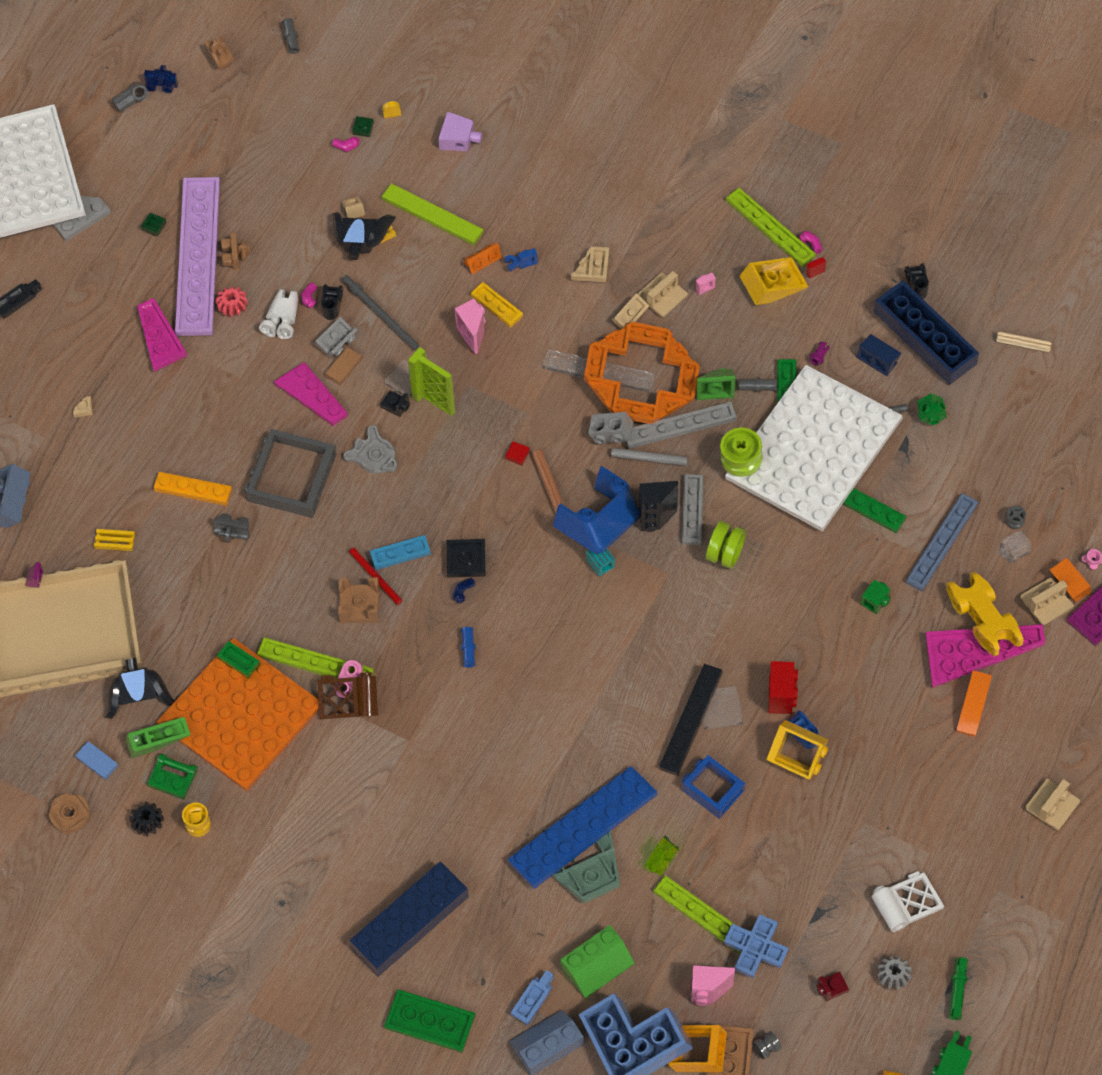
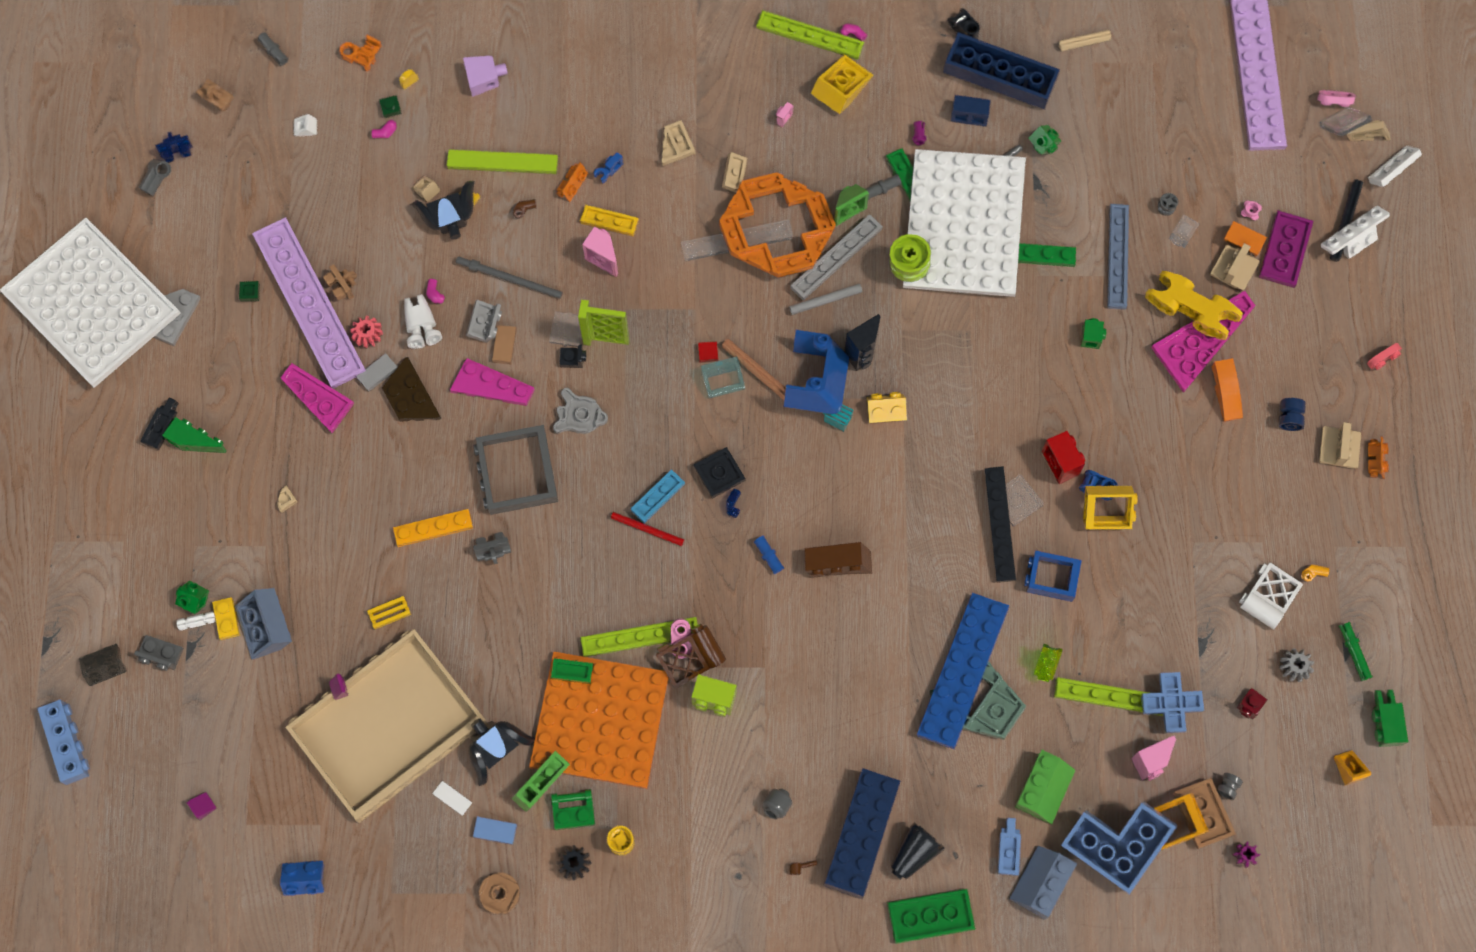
camera: 30 degrees left, 10 degrees up
black piece [321,284,343,320] -> none
medium nougat panel [338,578,379,623] -> none
light grey brick [588,412,634,444] -> none
tan bracket [638,271,688,318] -> none
light grey tile [682,474,703,545] -> none
lime wheel [706,520,746,569] -> none
red tile [806,257,826,279] -> none
none -> green slope [162,417,227,453]
none -> white slope [294,114,317,136]
none -> orange piece [340,35,382,72]
none -> light grey tile [356,353,398,392]
none -> dark brown wing [382,357,441,422]
none -> white sticker [433,781,472,816]
none -> reddish brown arm [512,199,536,219]
none -> lime brick [692,674,737,717]
none -> clear light blue tile [701,357,745,399]
none -> dark grey head [763,789,792,820]
none -> reddish brown hand [790,860,818,875]
none -> reddish brown wedge [805,542,872,577]
none -> yellow bracket [866,392,907,423]
none -> black cone [891,822,945,880]
none -> dark blue wheel [1279,398,1306,431]
none -> light orange arm [1301,564,1330,582]
none -> orange hinge [1368,437,1389,479]

